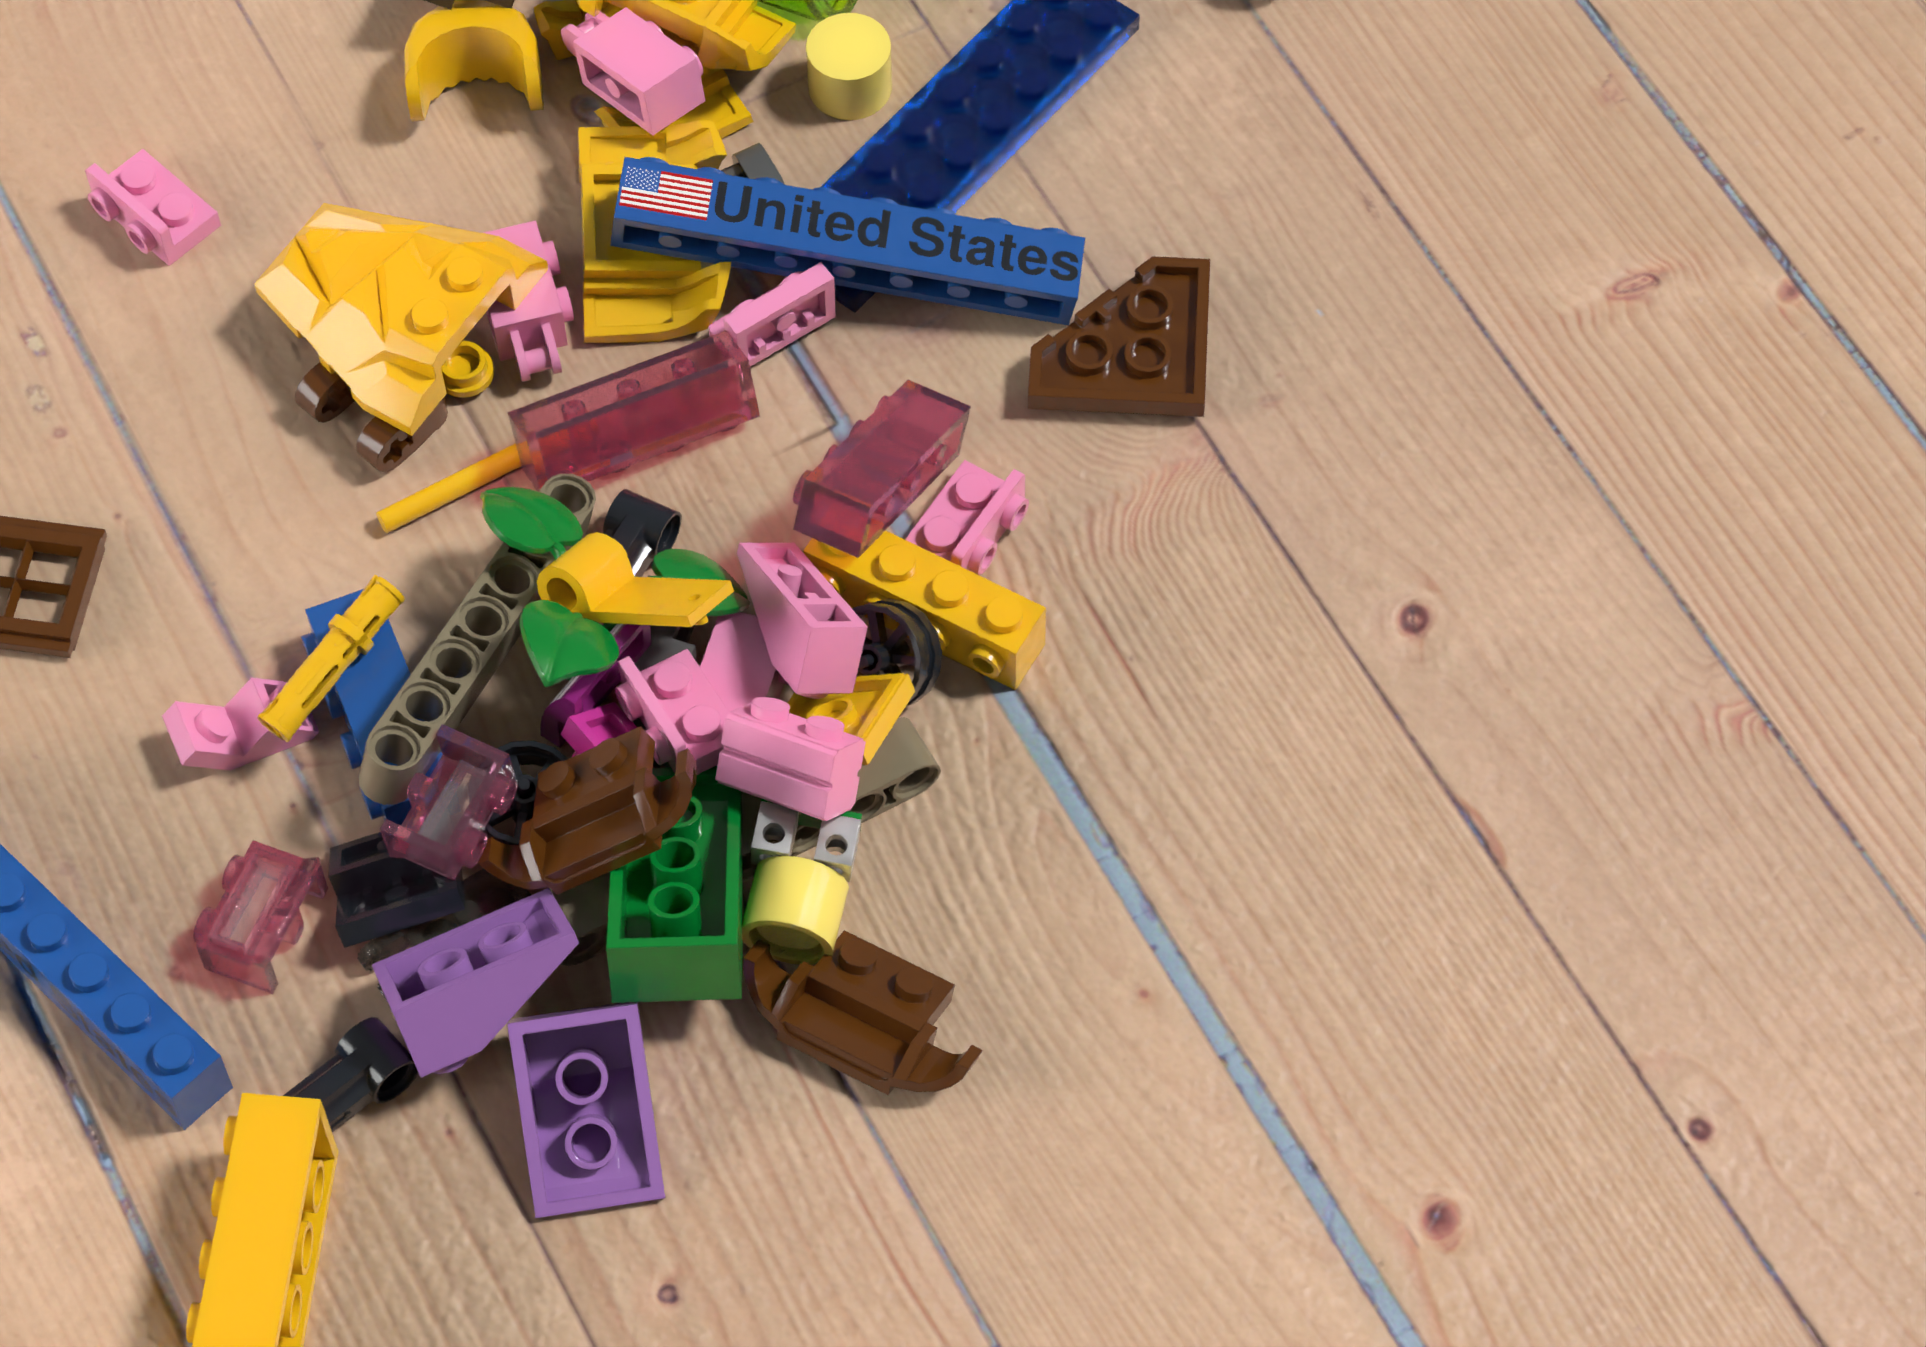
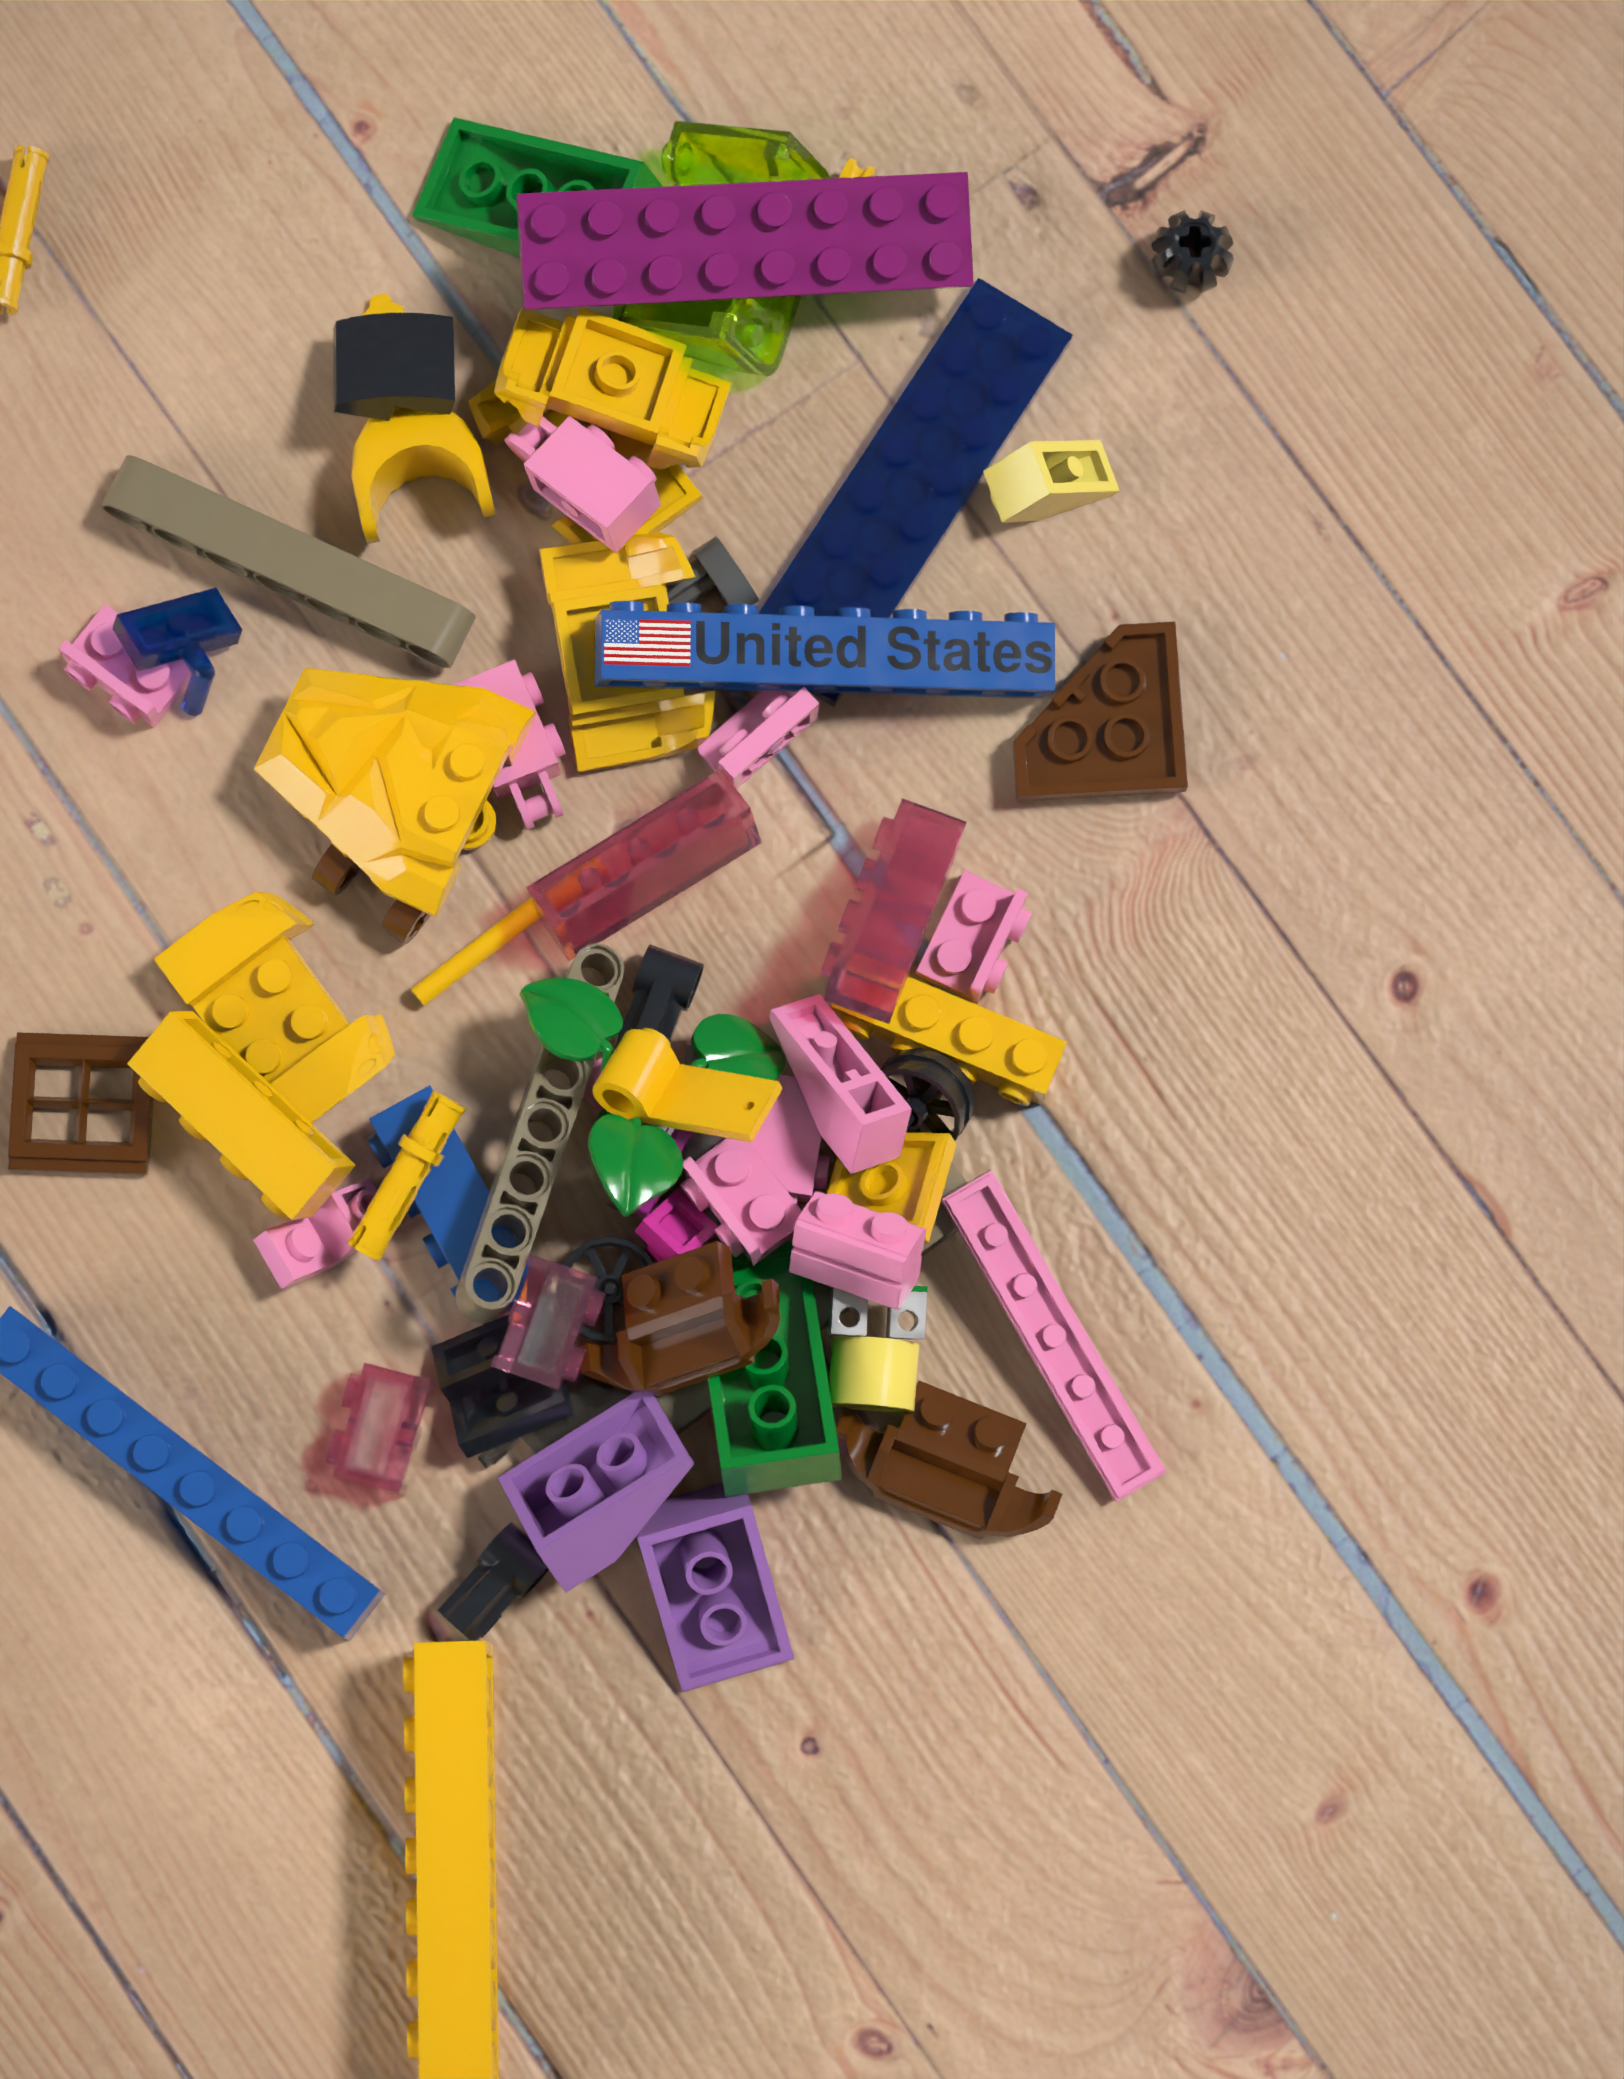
camera: 10 degrees left, 20 degrees up
light yellow piece [806,13,892,120] -> none
none -> dark tan beam [101,455,476,668]
none -> clear blue plate [112,588,242,716]
none -> yellow brick [127,1011,356,1220]
none -> yellow piece [154,892,395,1124]
none -> bright pink tile [941,1170,1166,1502]
none -> light yellow slope [983,440,1120,523]

